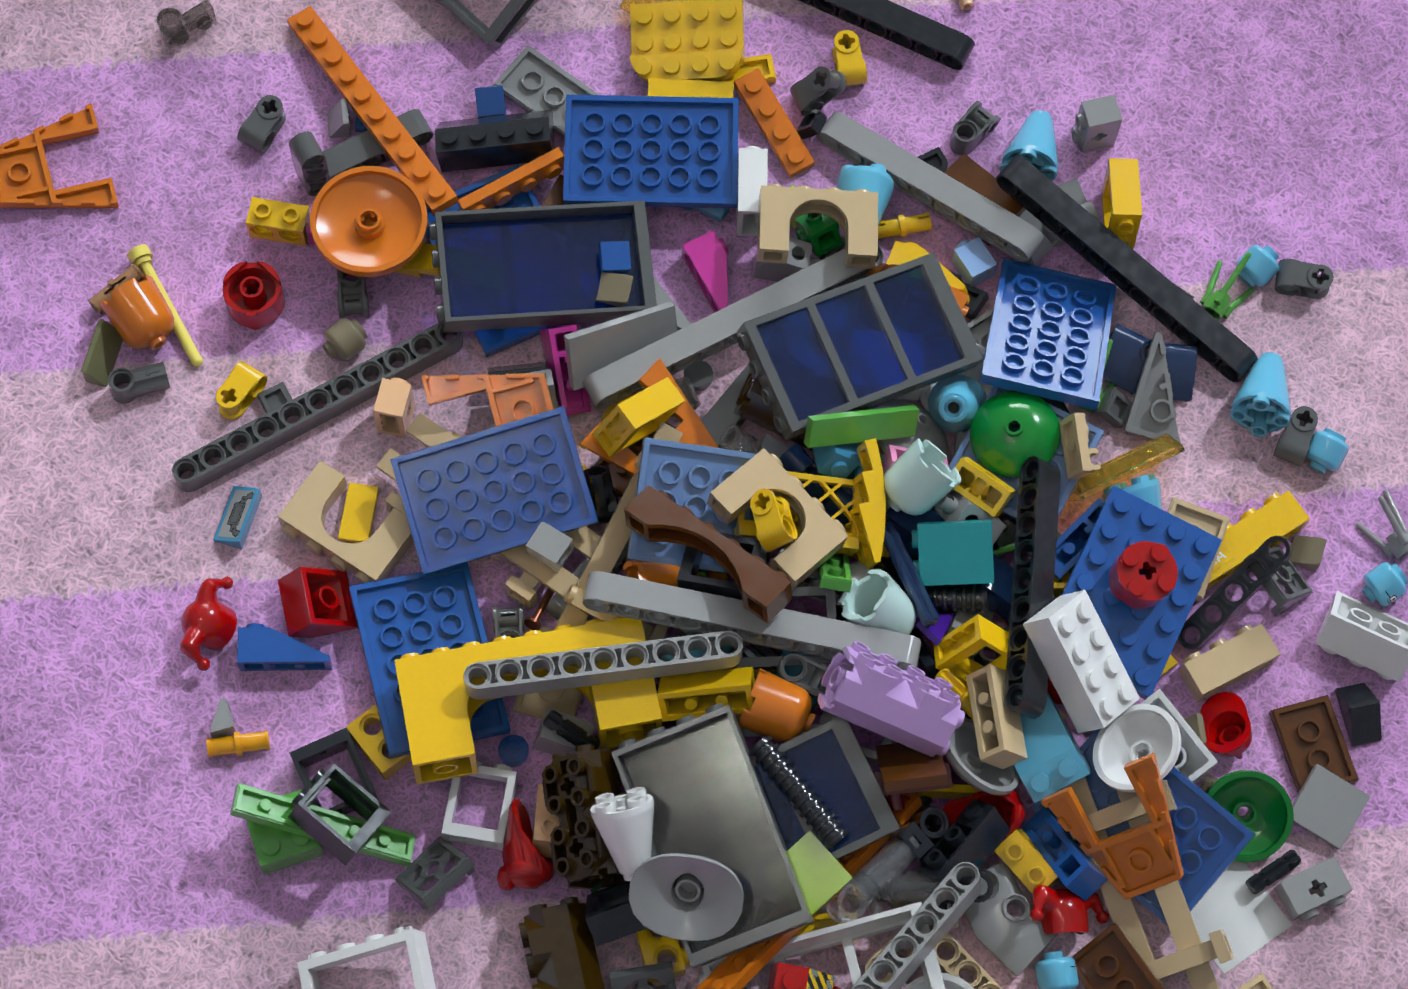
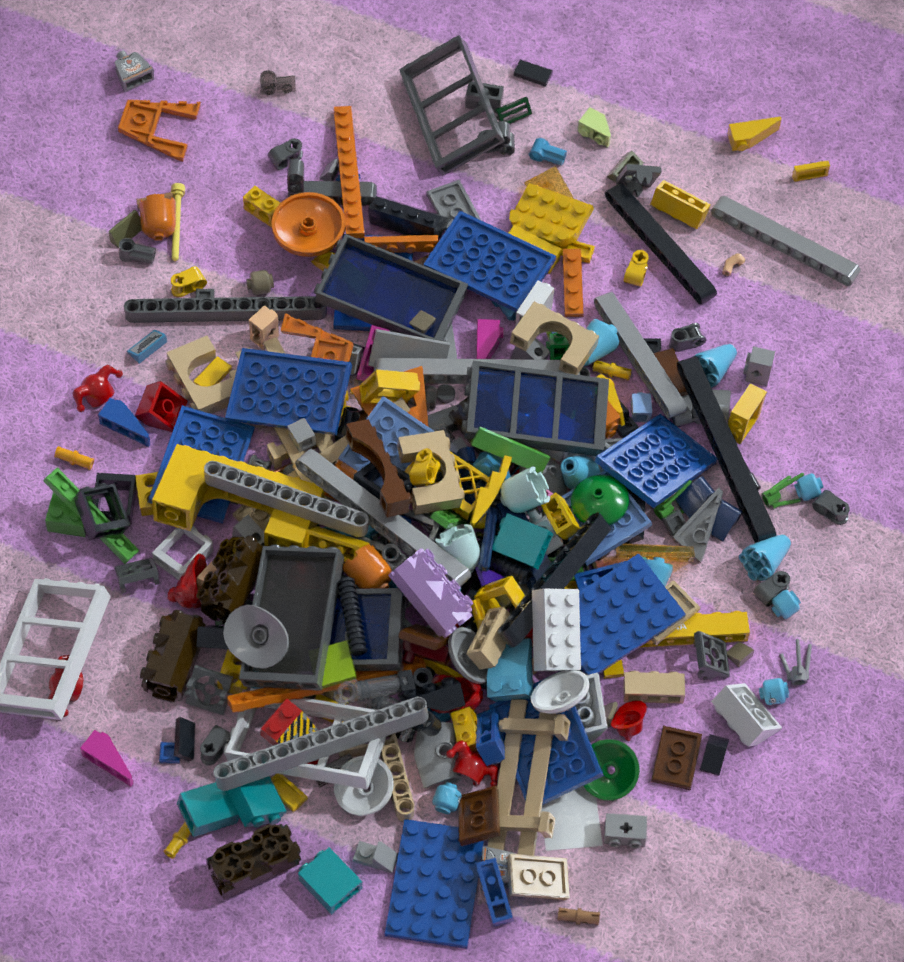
camera: 30 degrees right, 10 degrees down
light grey slope [210,698,236,738] -> none
red brick [223,261,285,330] -> none
dark grey piece [337,269,369,319] -> none
blue tile [475,85,506,117] -> none
clear blue tile [498,735,529,767] -> none
black axle [543,710,600,750] -> none
white cone [590,787,654,881] -> none
blue tile [598,241,631,273] -> none
dark grey piece [790,67,846,116] -> none
black tile [796,109,827,140] -> none
orange wing [1041,753,1184,900] -> none
tan plate [1059,413,1101,479] -> none
red brick [1108,541,1178,609] -> none
black beam [1178,535,1293,649] -> none
black axle [1245,850,1301,894] -> none
light grey tile [1292,764,1370,849] -> none

